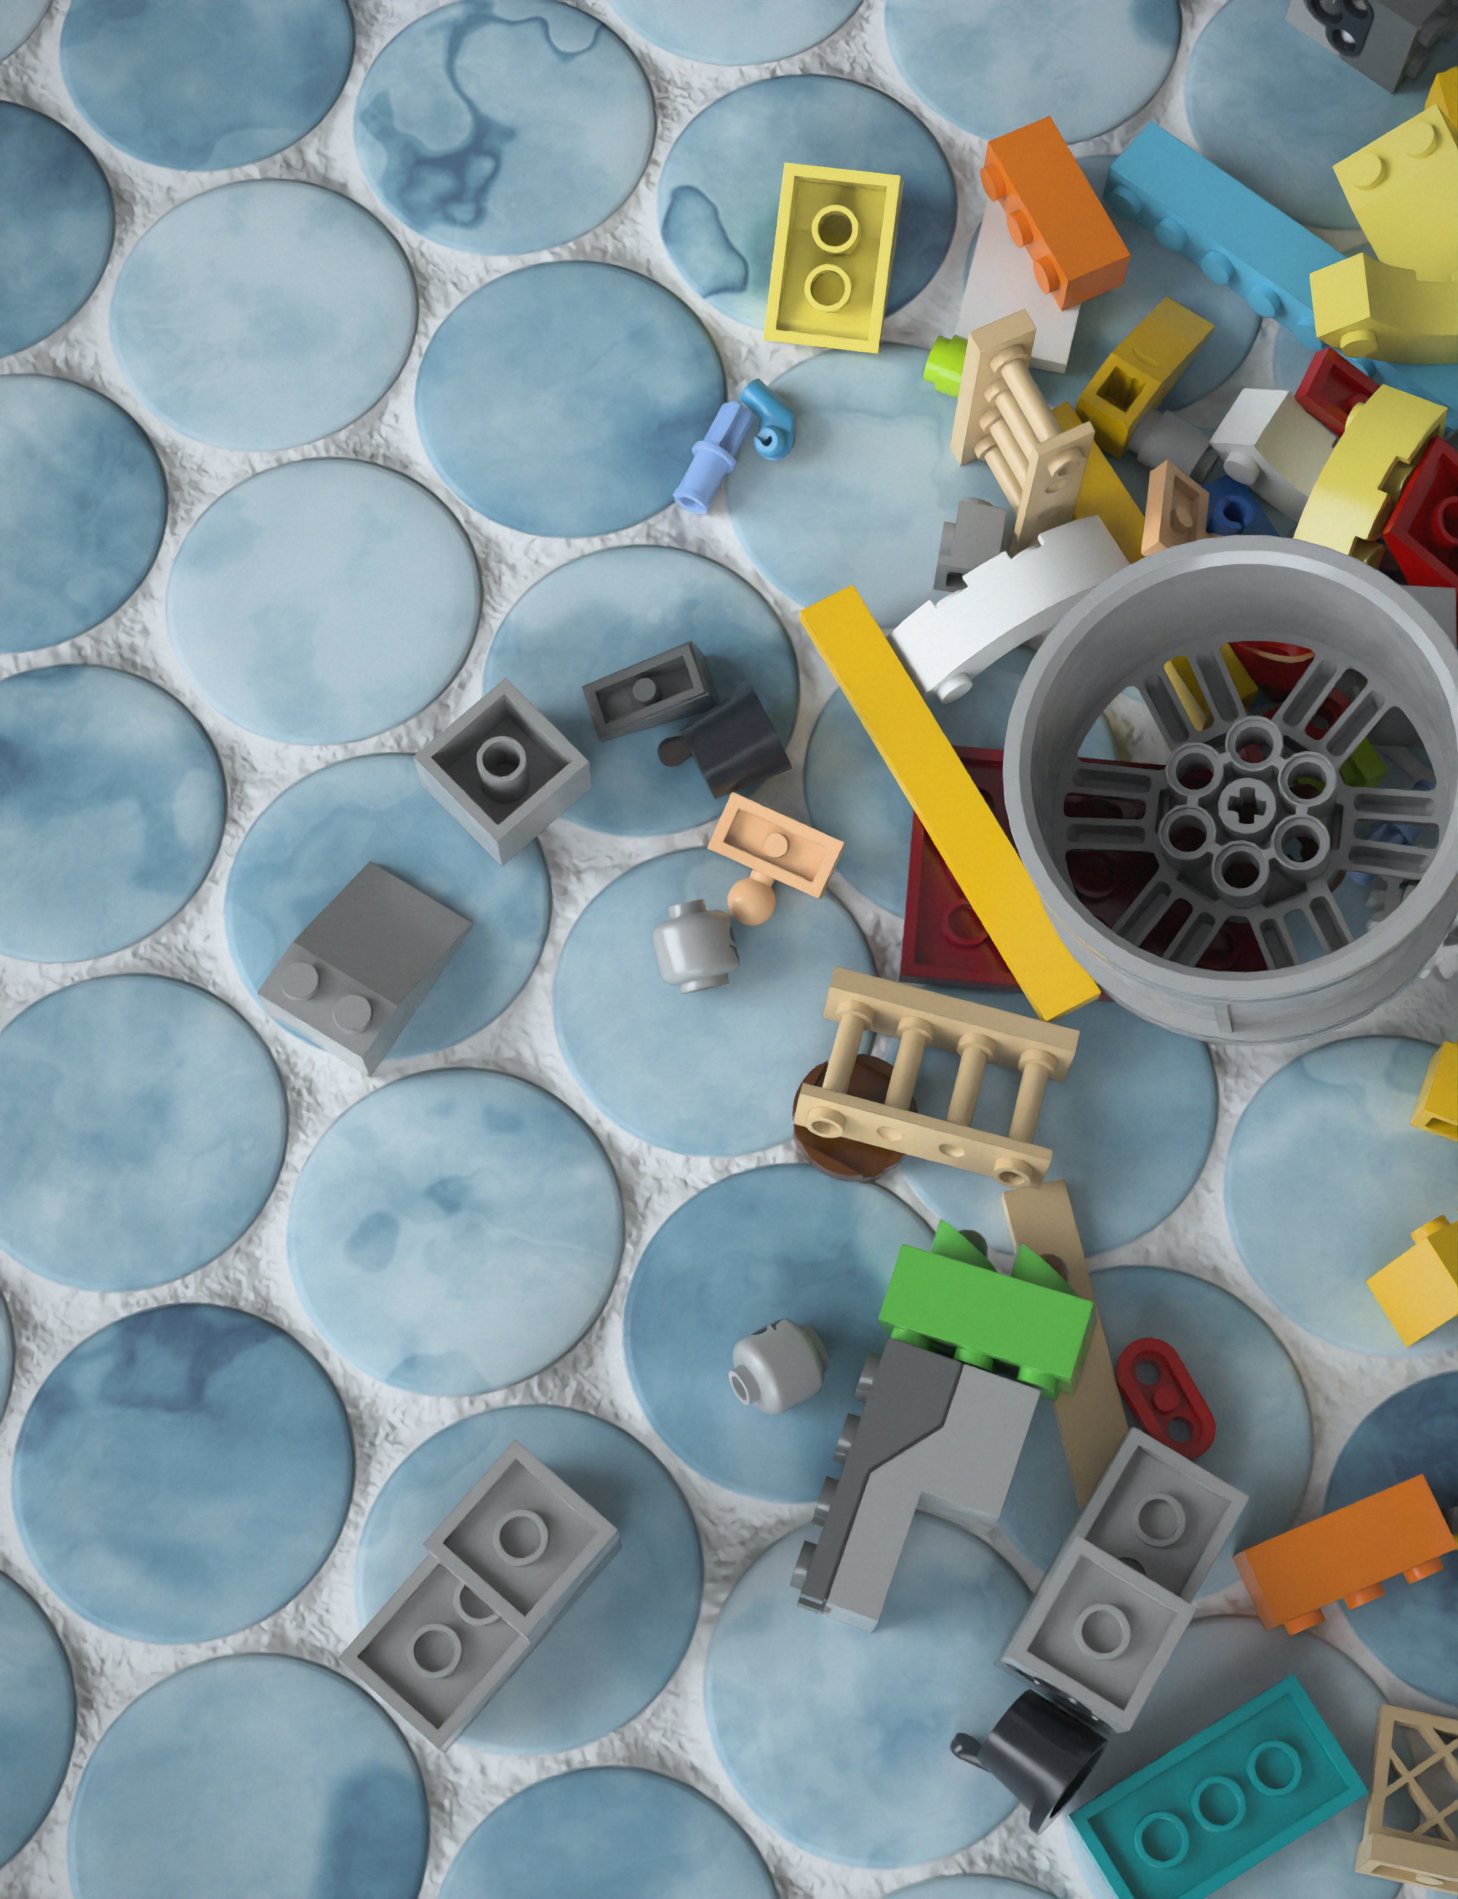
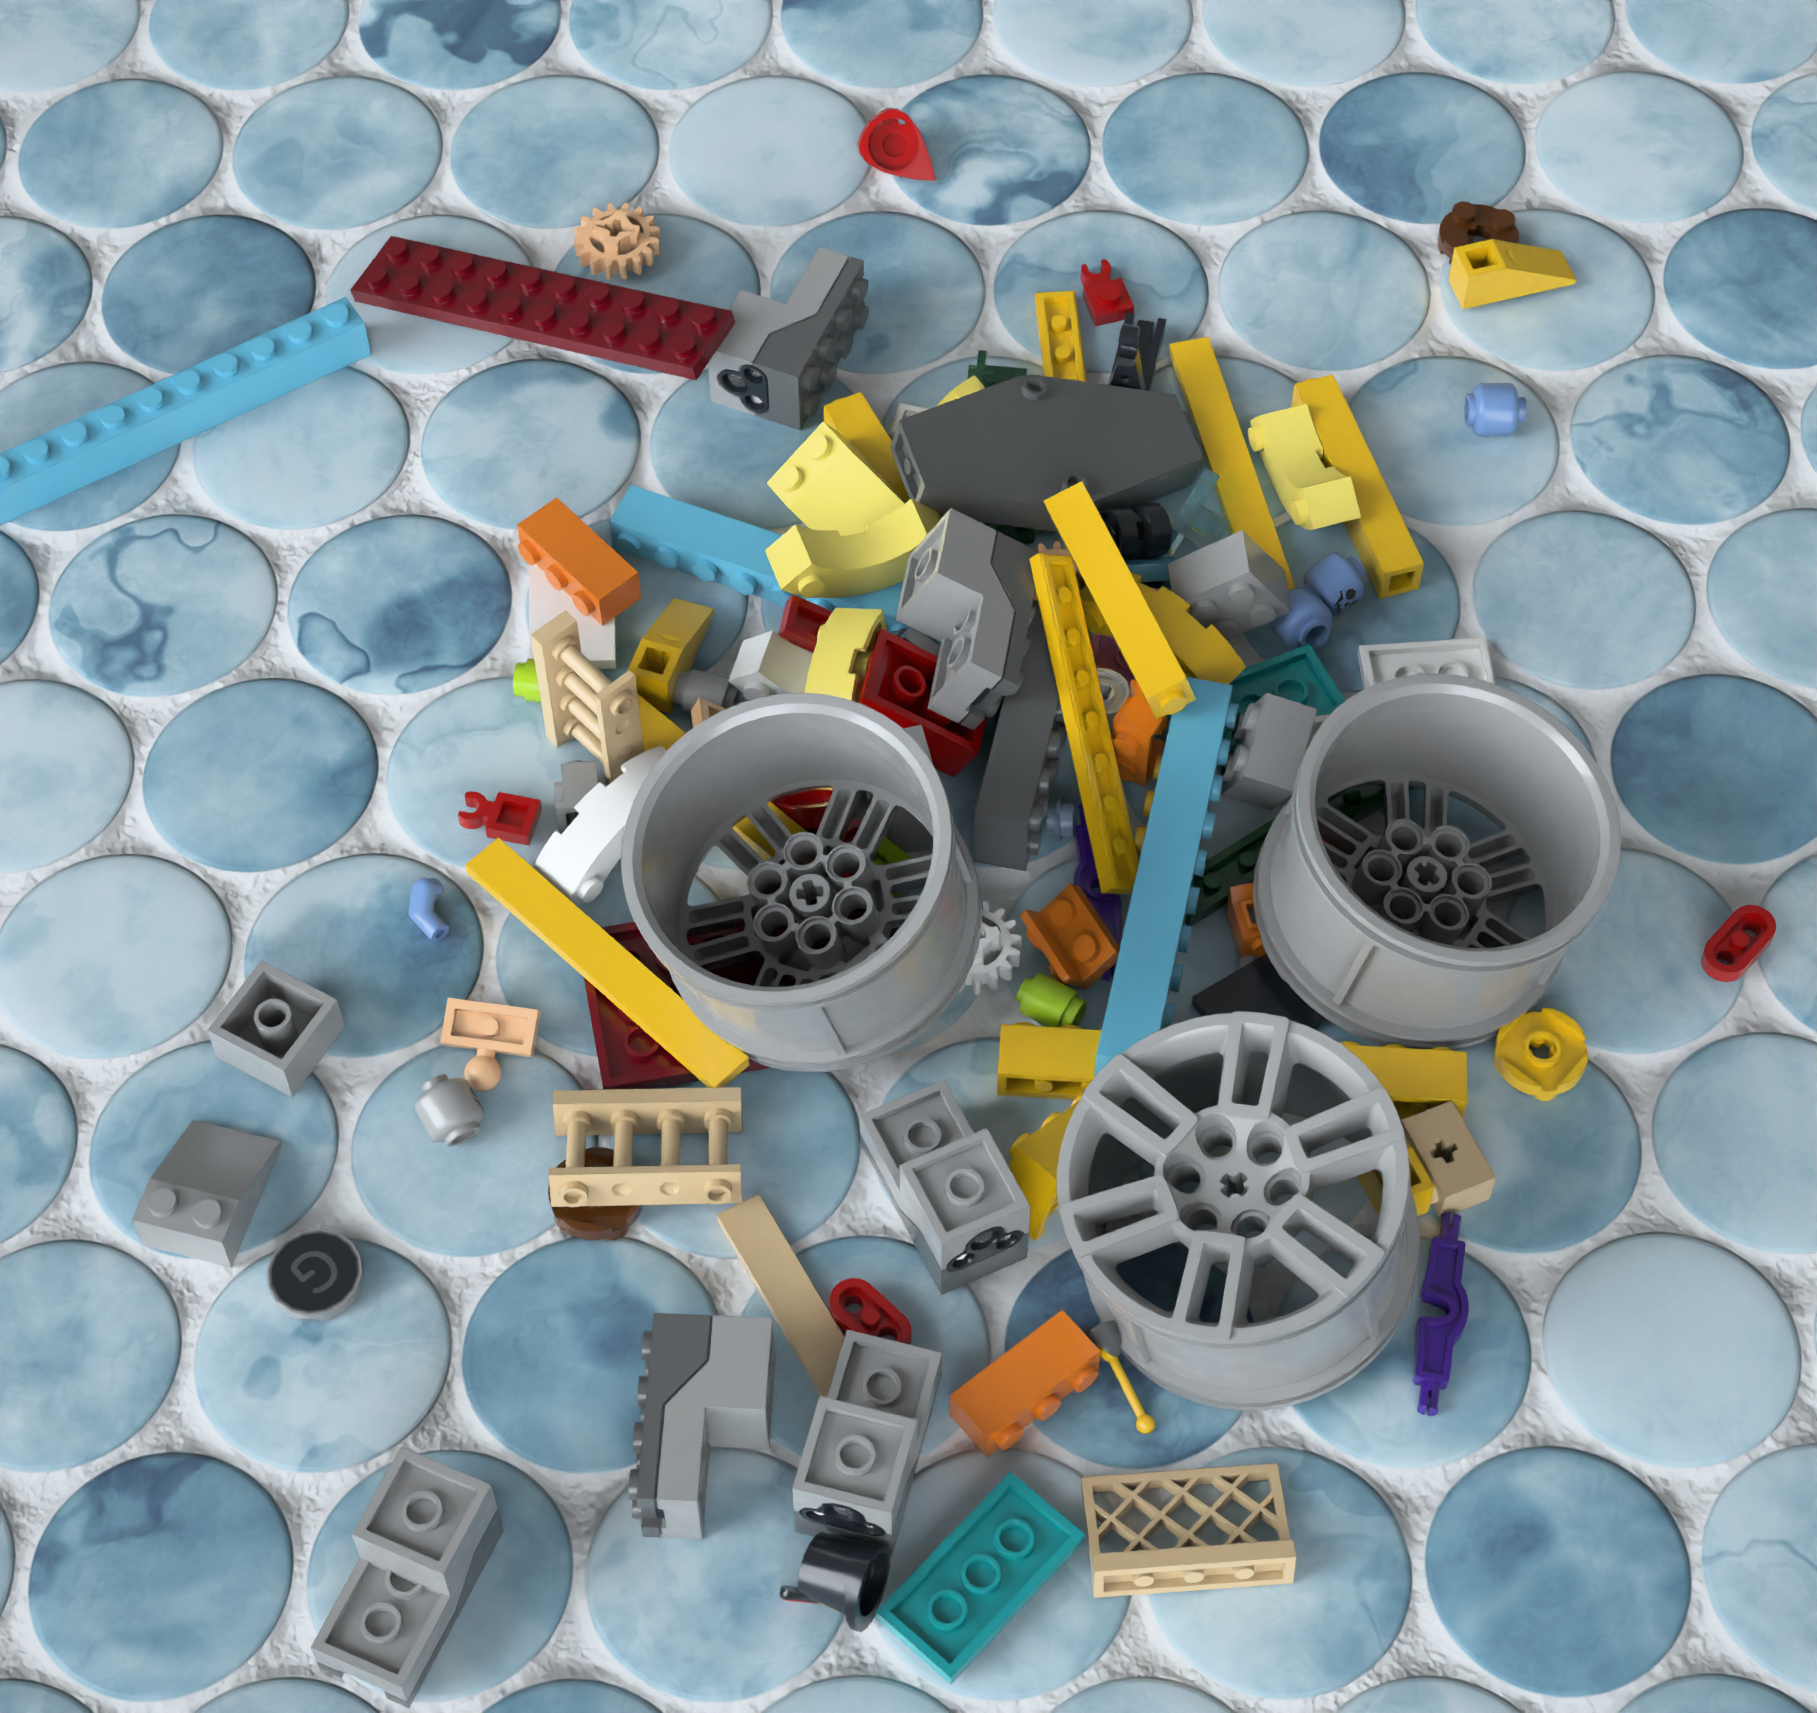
camera: 15 degrees left, 15 degrees down
dark grey slope [582,641,720,742] -> none
black hat [657,680,793,799] -> none
light blue axle [673,400,754,514] -> none
light grey head [728,1319,829,1415] -> none
dark azure arm [739,378,797,461] -> none
light yellow slope [763,162,904,354] -> none
bright green piece [878,1219,1097,1401] -> none
none -> black tile [267,1229,364,1322]
none -> medium blue arm [408,877,449,942]
none -> red plate [458,791,542,846]
none -> light grey piece [859,1079,1030,1295]

